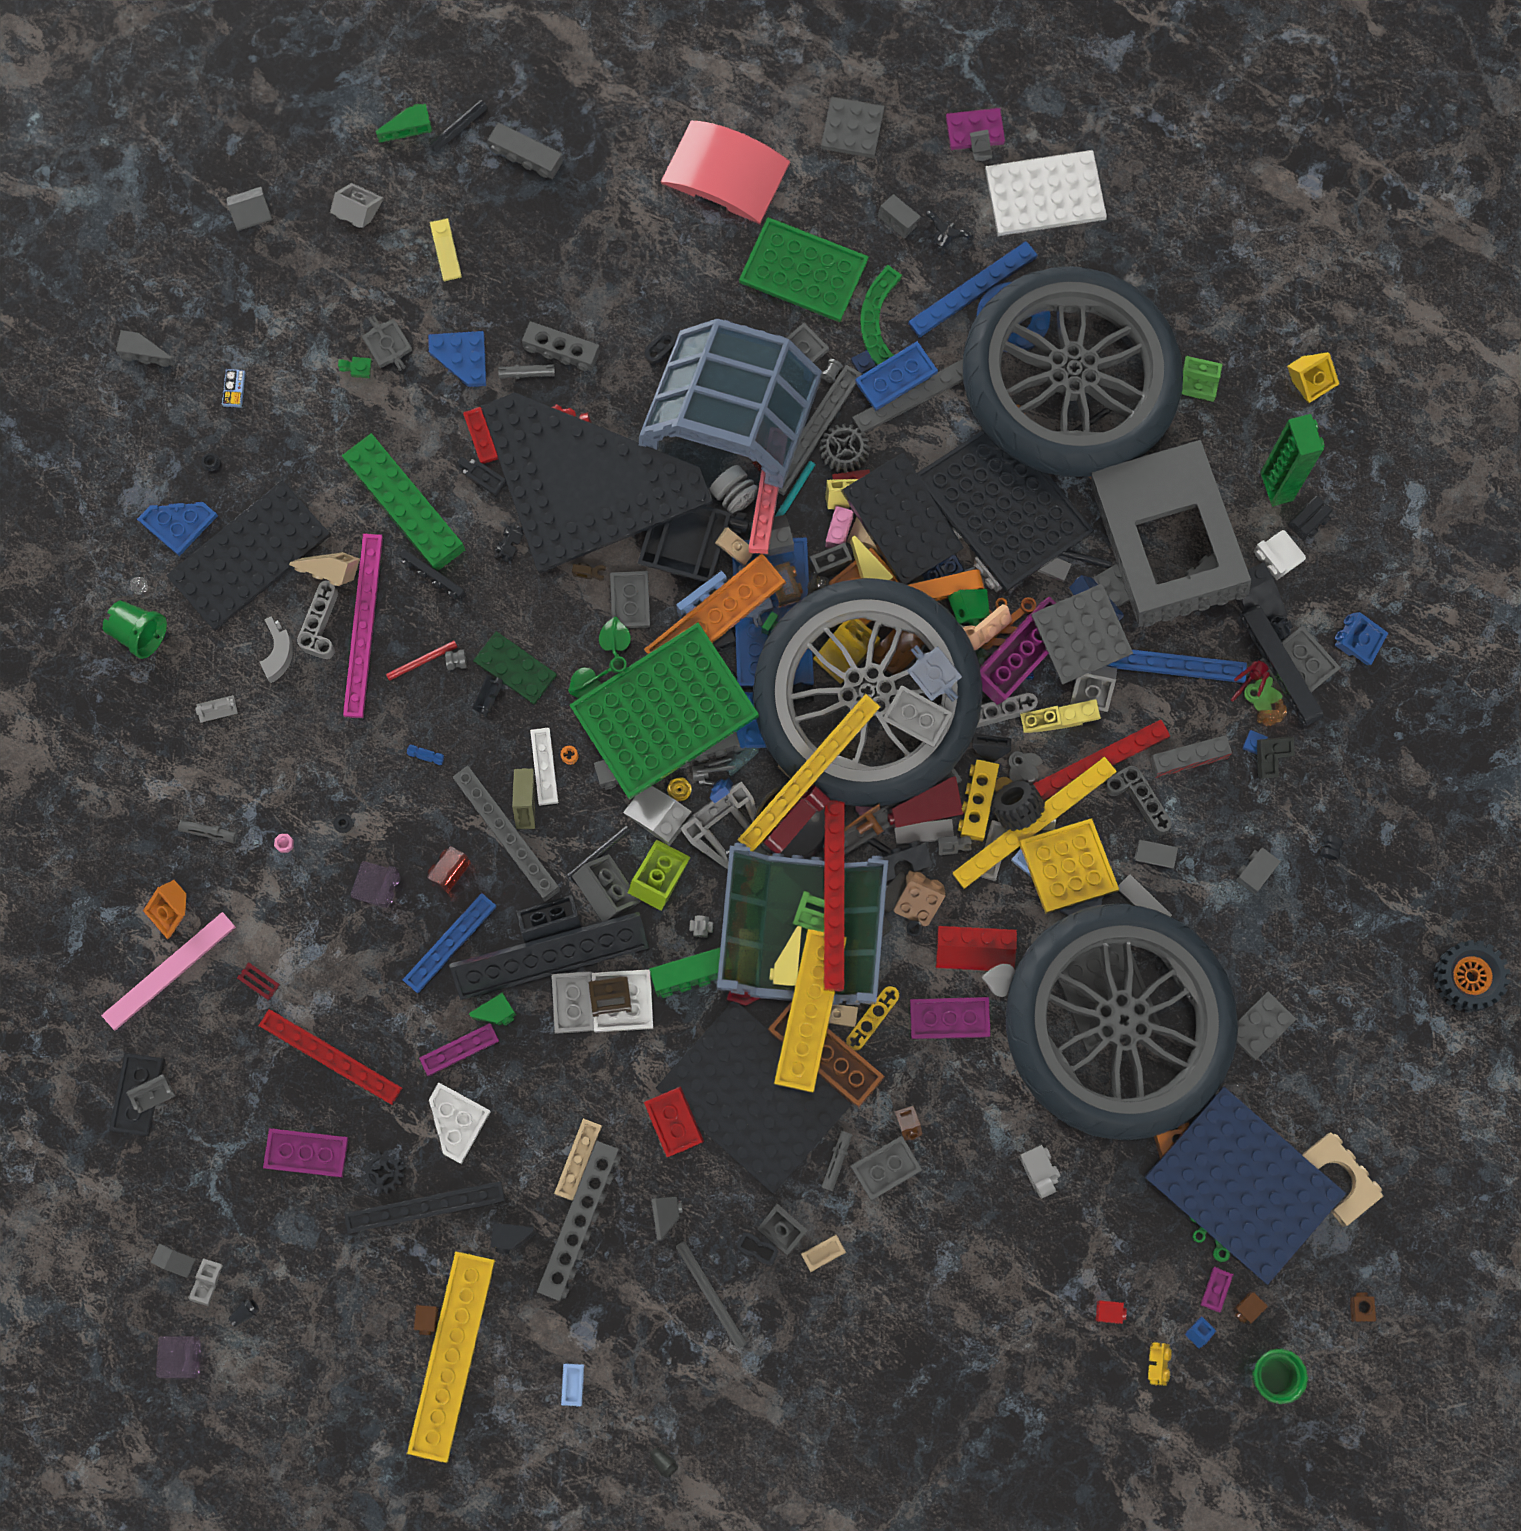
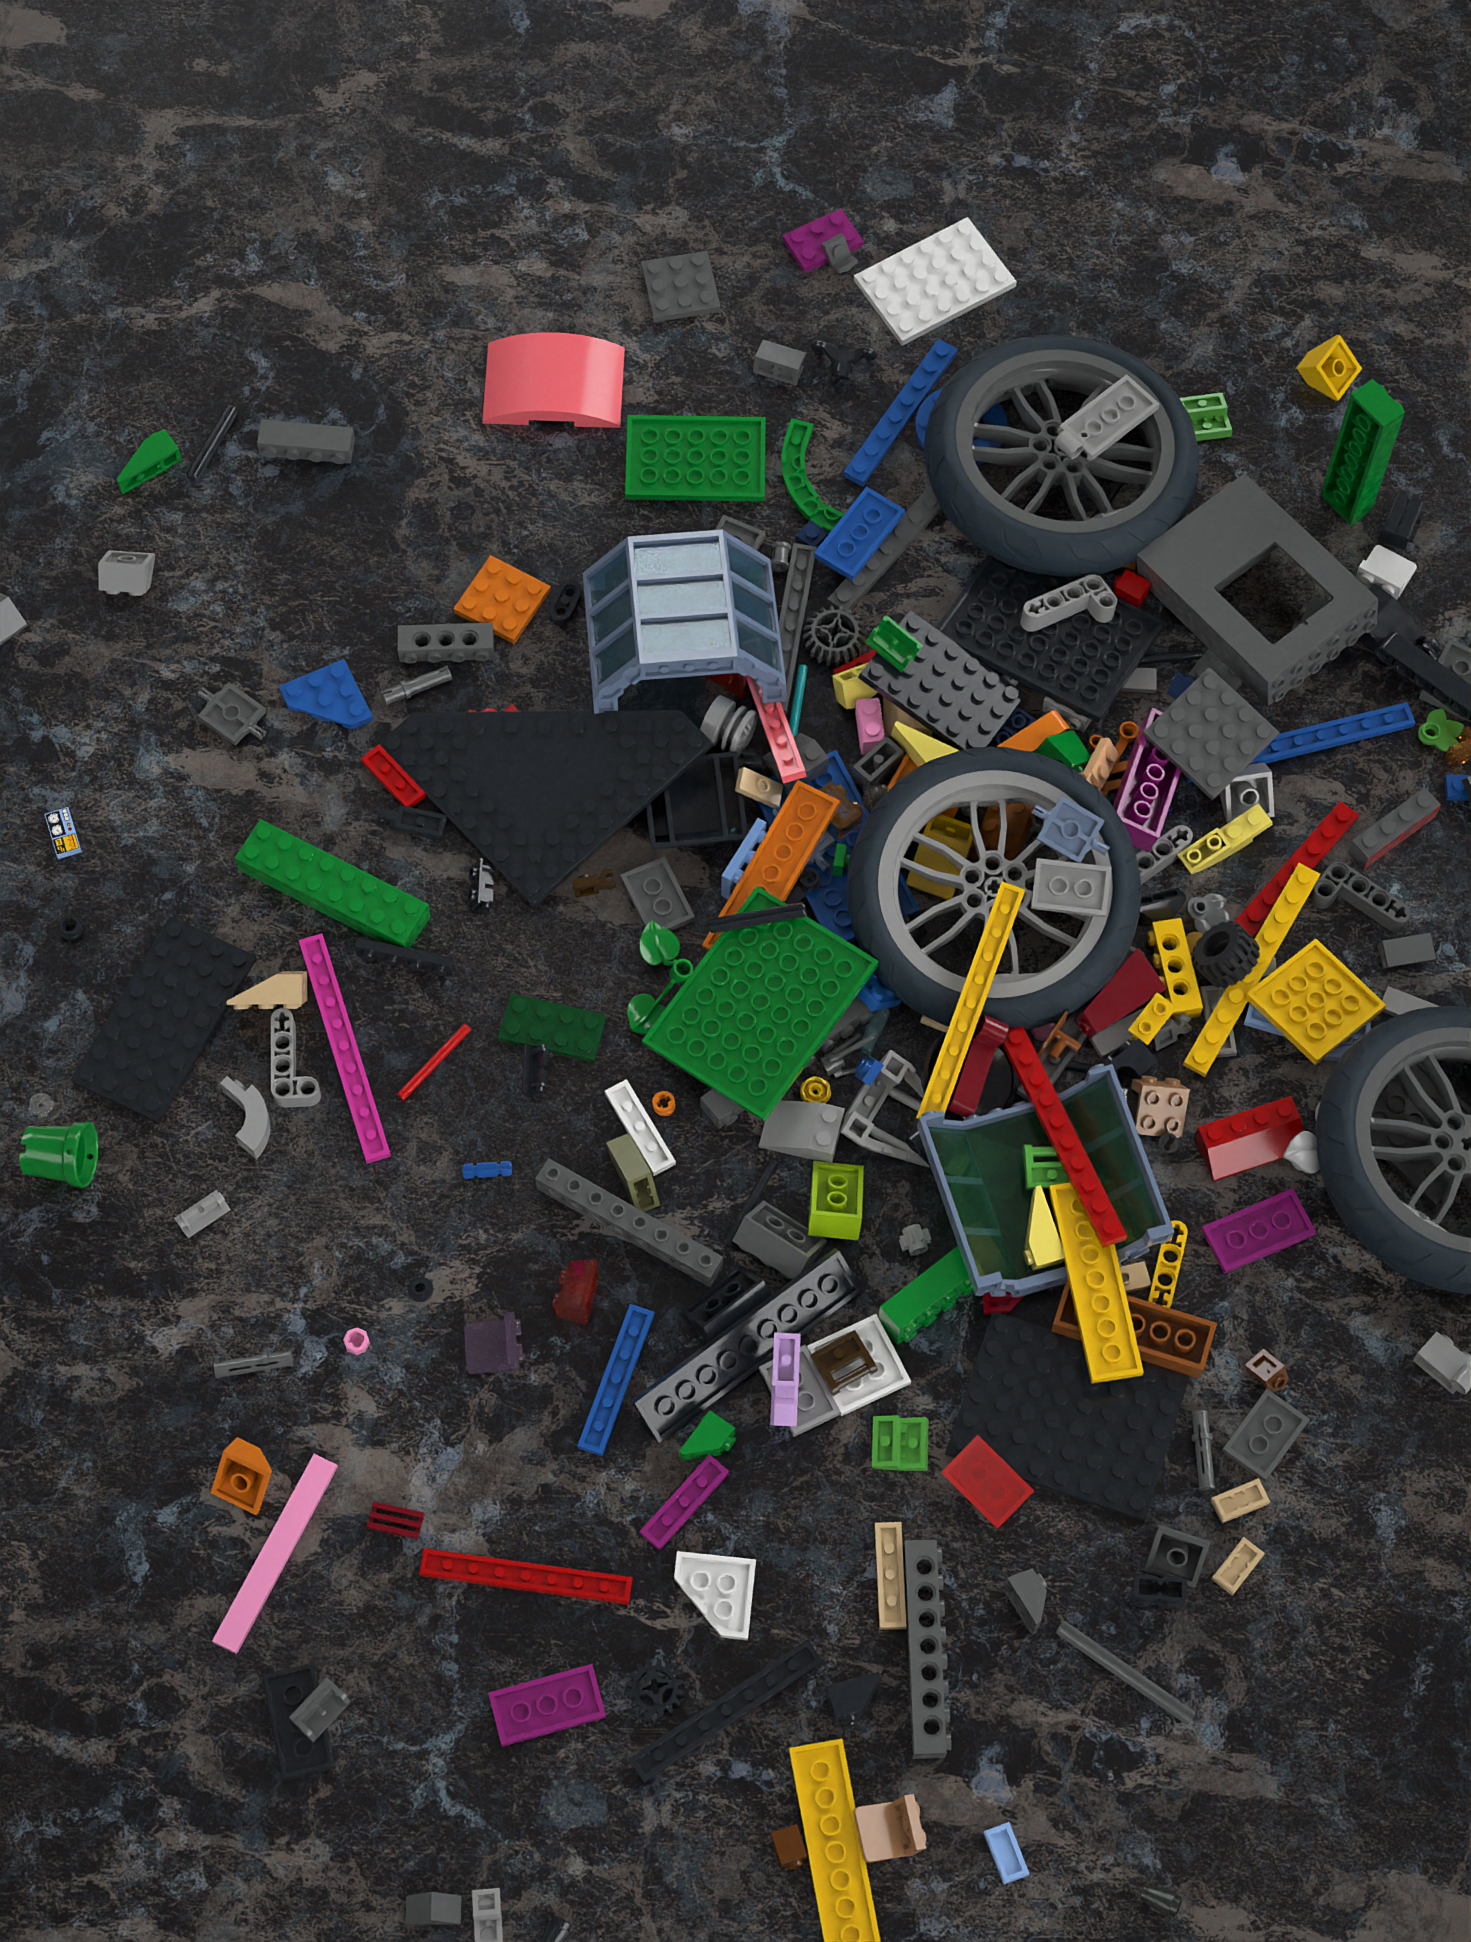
camera: 25 degrees left, 10 degrees down
blue plate [137,502,218,556] -> none
green plate [338,357,372,378] -> none
light yellow slope [430,219,461,281] -> none
dark grey wheel [445,649,467,670] -> none
dark red plant [1231,661,1270,702] -> none
none -> orange plate [453,555,551,644]
none -> black axle [708,902,806,933]
none -> lavender plate [770,1333,800,1426]
none -> black plate [797,868,821,892]
none -> medium nougat bracket [853,1794,926,1863]
none -> green hinge [865,615,923,672]
none -> bright green slope [872,1415,929,1471]
none -> light grey beam [1020,574,1117,632]
none -> light grey hinge [1055,374,1160,462]
none -> red brick [1112,569,1151,608]
none -> yellow hinge [1128,993,1177,1046]
none -> tan plate [1210,1478,1270,1523]

